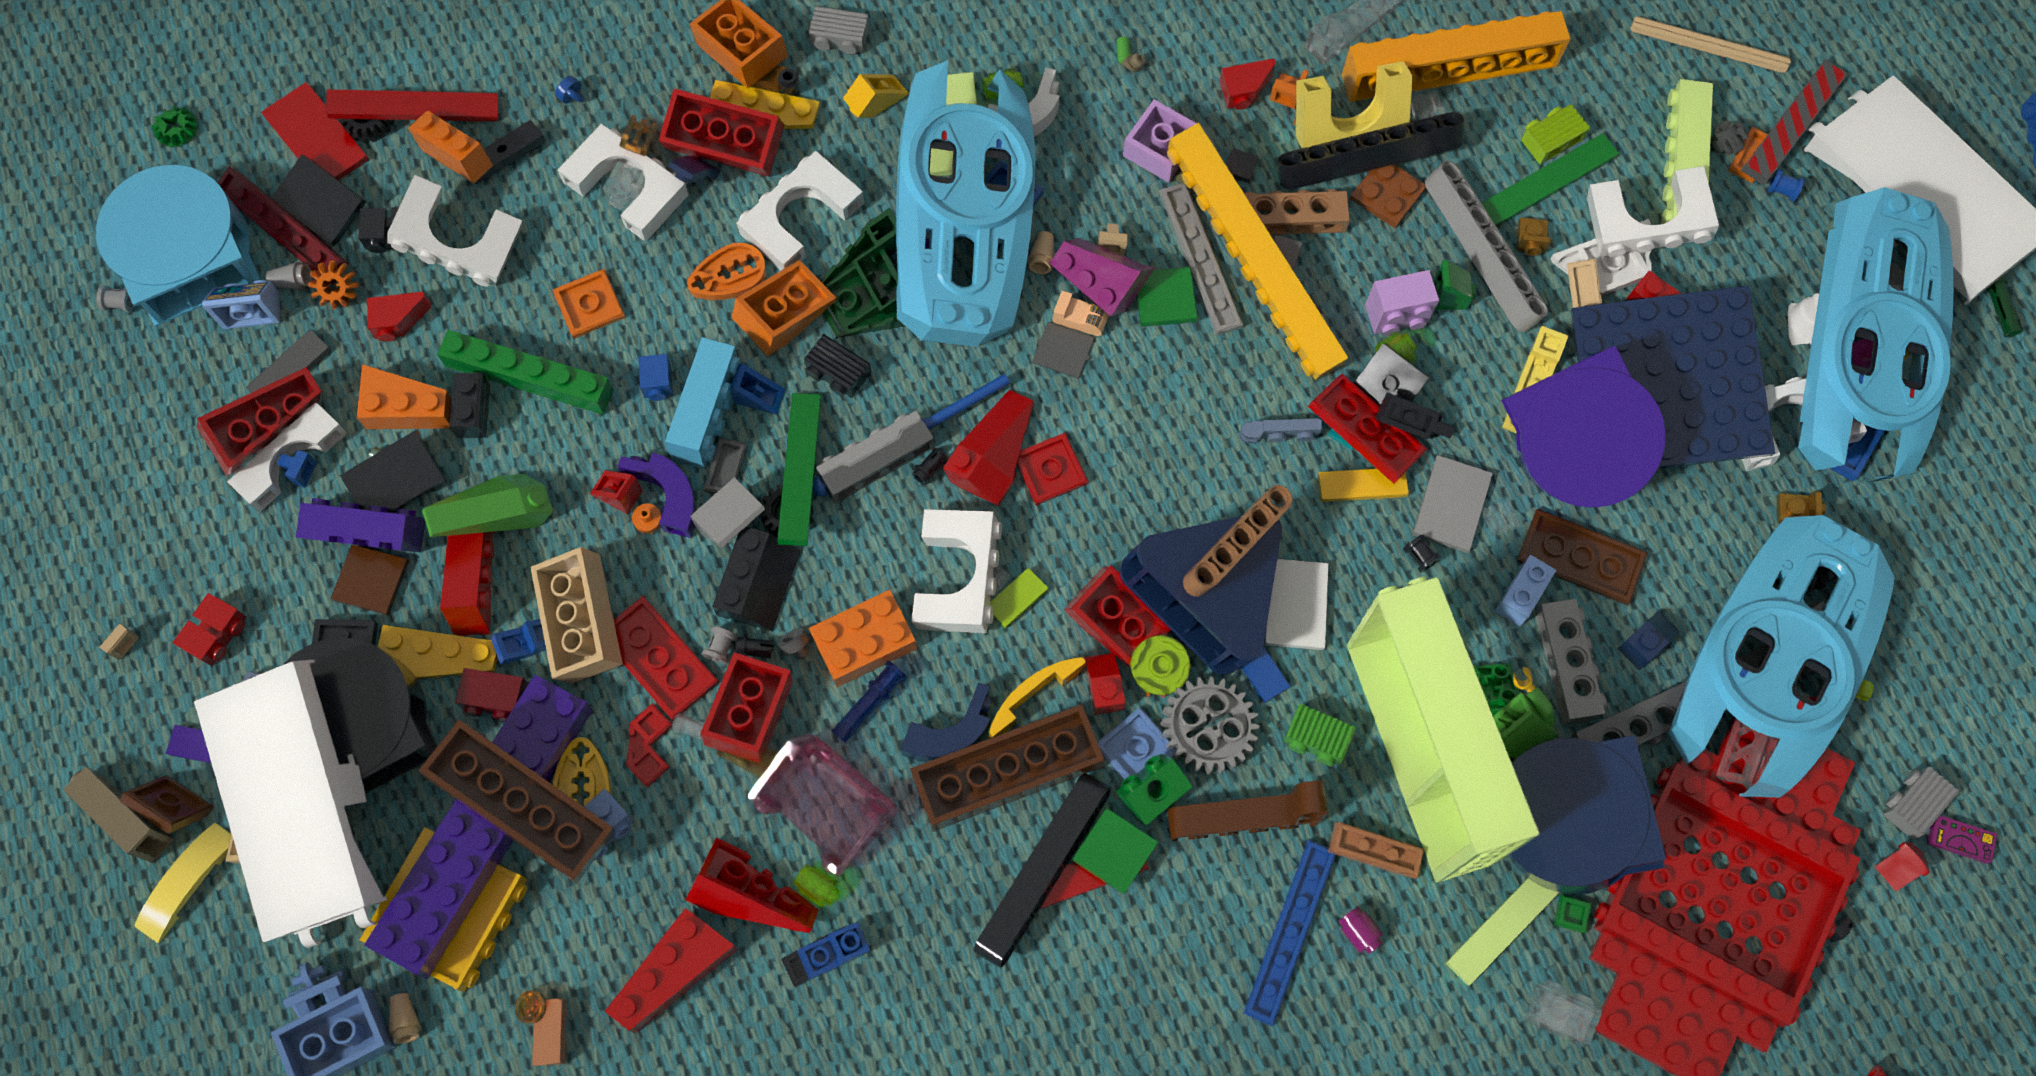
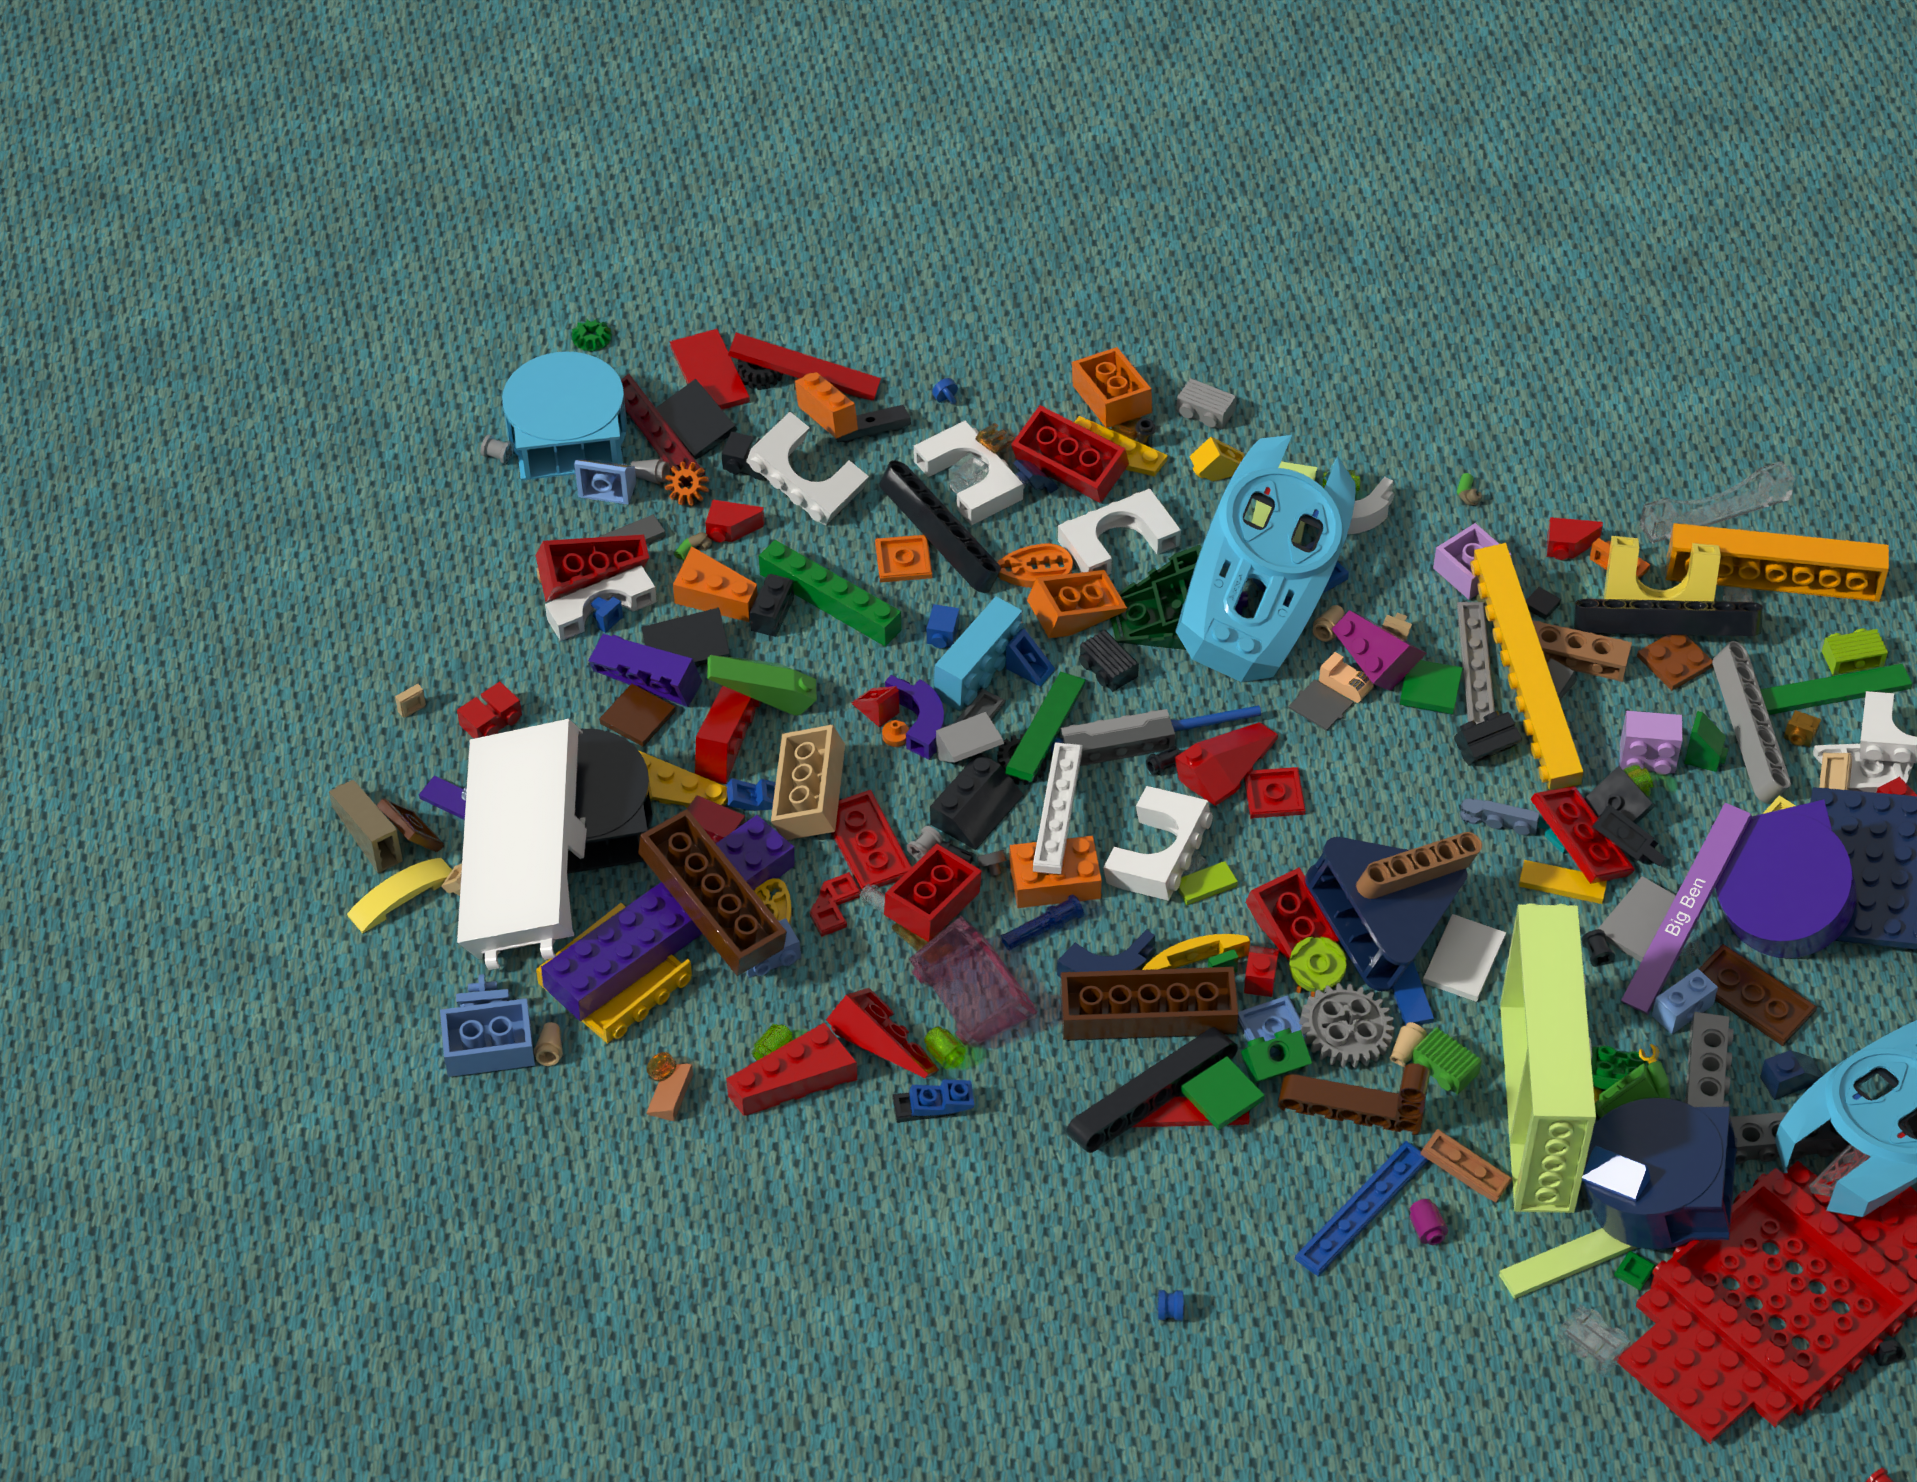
camera: 20 degrees right, 20 degrees down
none -> arm [674,532,712,561]
none -> clear neon green brick [752,1024,793,1061]
none -> black beam [879,460,1001,593]
none -> white tile [1033,742,1082,874]
none -> green tile [1208,950,1239,973]
none -> tan cone [1390,1022,1427,1067]
none -> black brick [1454,711,1522,765]
none -> slope [1582,1146,1651,1201]
none -> medium lavender tile [1621,803,1752,1015]

